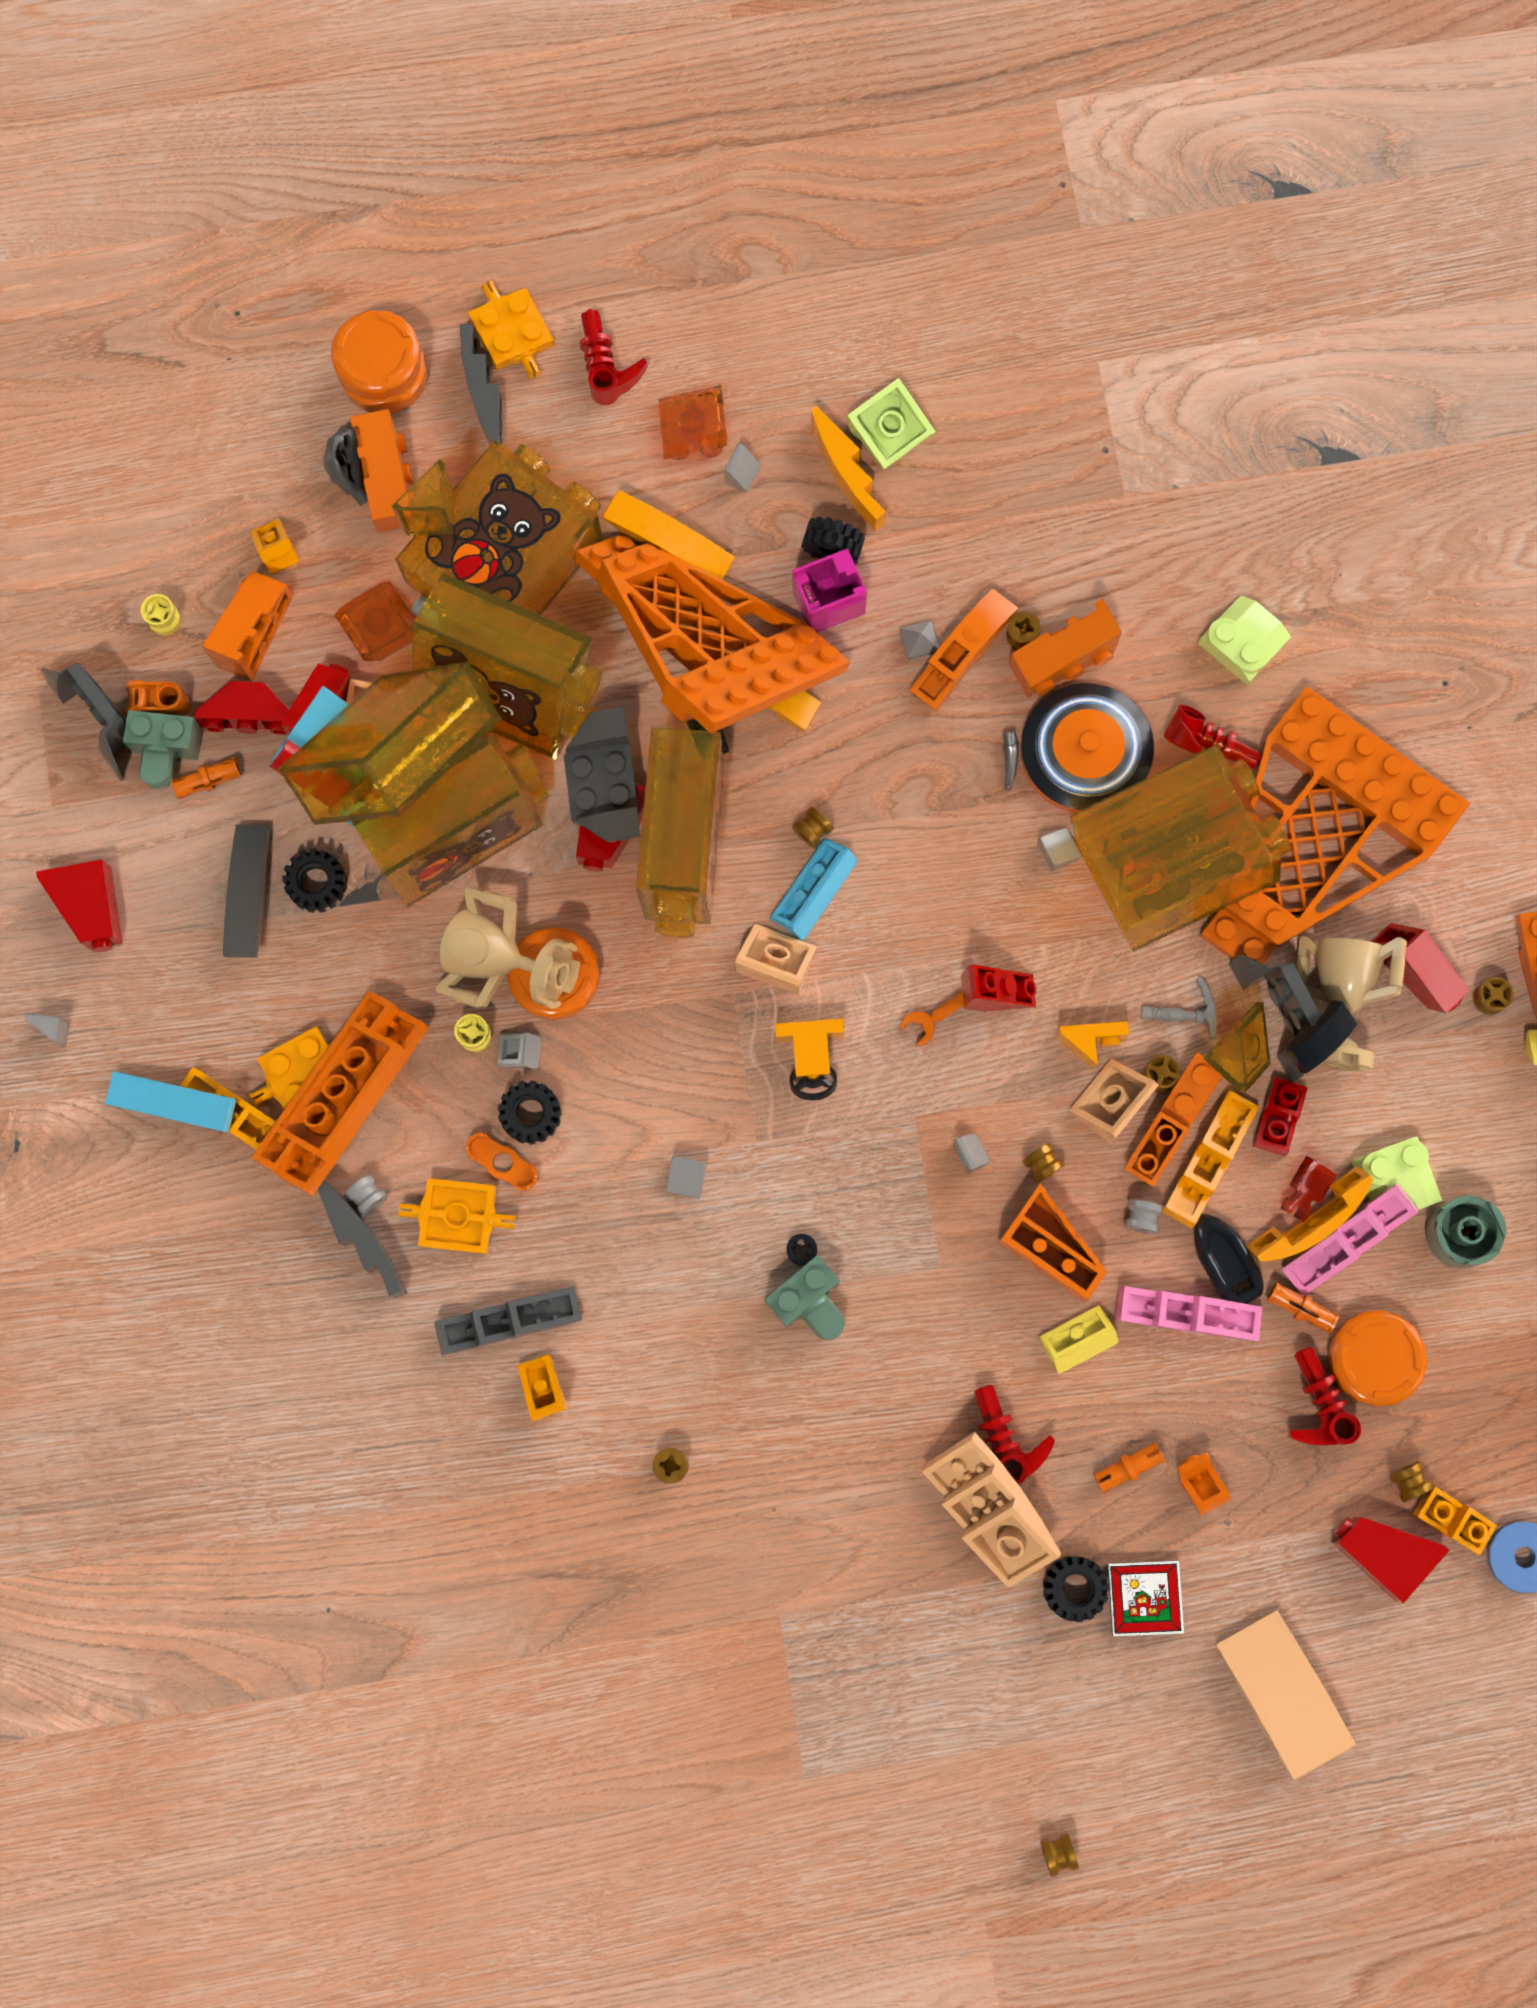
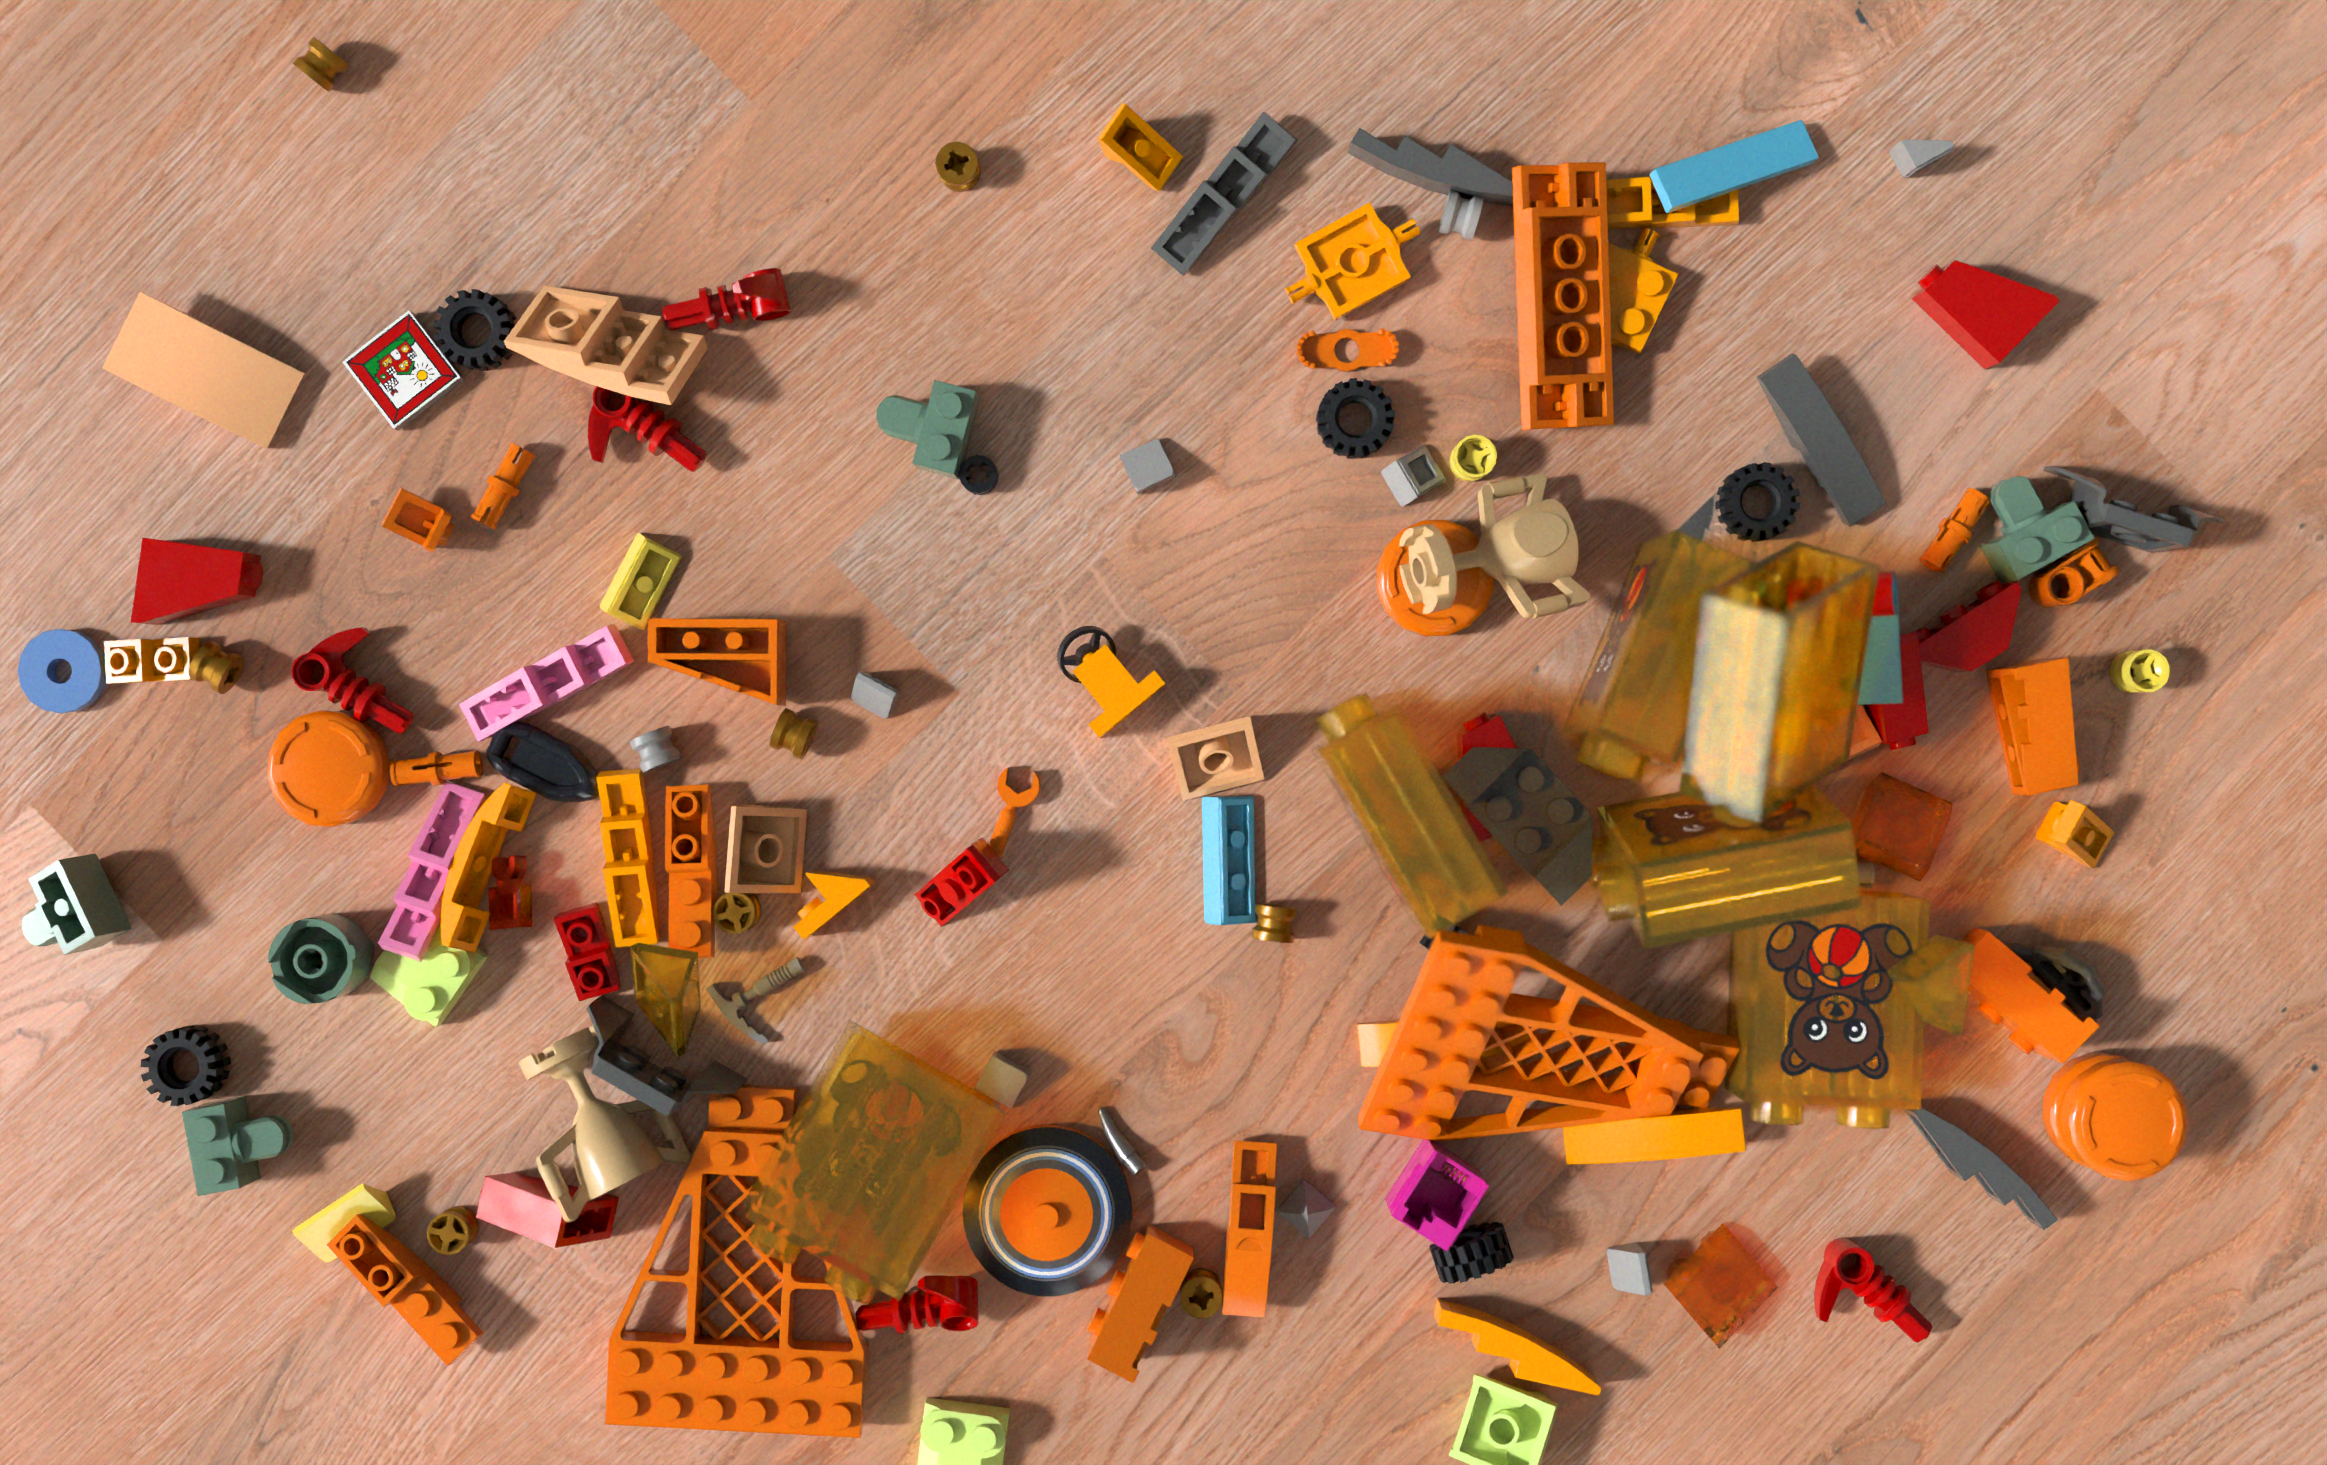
camera: 145 degrees right, 10 degrees up
light orange plate [468,281,554,379] -> none
black slope [1286,1000,1357,1074] -> none
none -> red piece [662,268,791,331]

